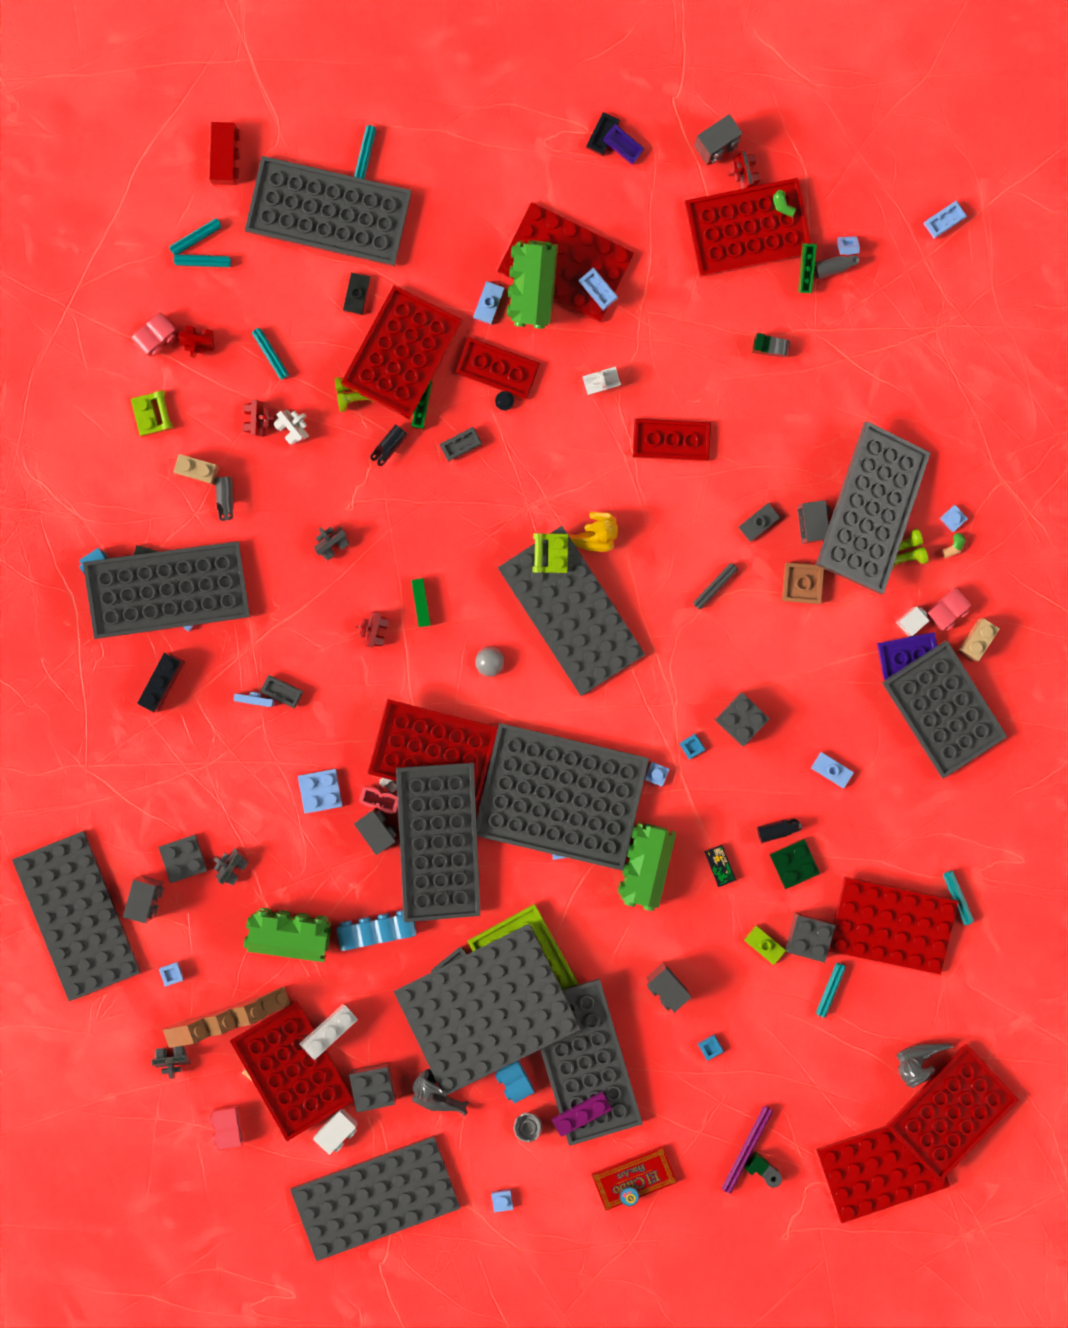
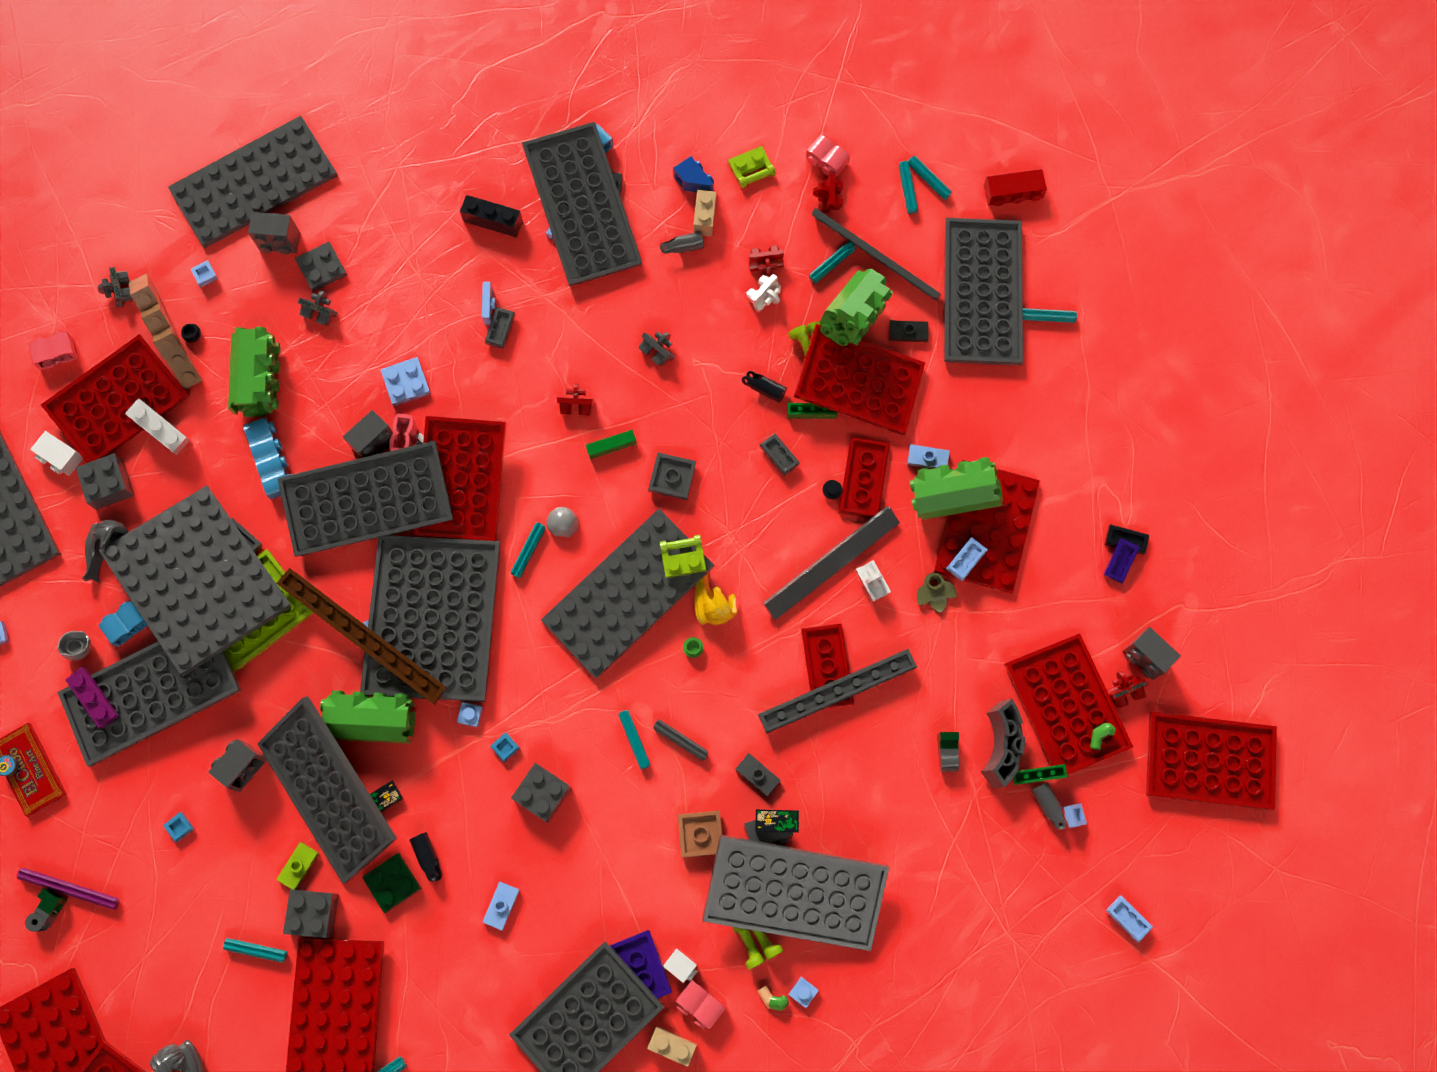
camera: 75 degrees right, 15 degrees down
none -> black plate [181,324,201,343]
none -> dark grey plate [257,696,397,884]
none -> reddish brown plate [276,568,448,705]
none -> teal axle [510,522,546,578]
none -> teal axle [618,710,650,770]
none -> dark grey plate [648,452,696,500]
none -> blue slope [673,156,714,192]
none -> bright green plate [683,637,703,658]
none -> tile [755,809,799,833]
none -> dark grey tile [758,649,917,734]
none -> dark grey tile [763,506,900,620]
none -> dark grey tile [812,208,942,301]
none -> bright green brick [820,269,893,346]
none -> olive plate [917,573,957,613]
none -> dark grey brick [981,699,1025,789]
none -> red plate [1146,712,1277,810]

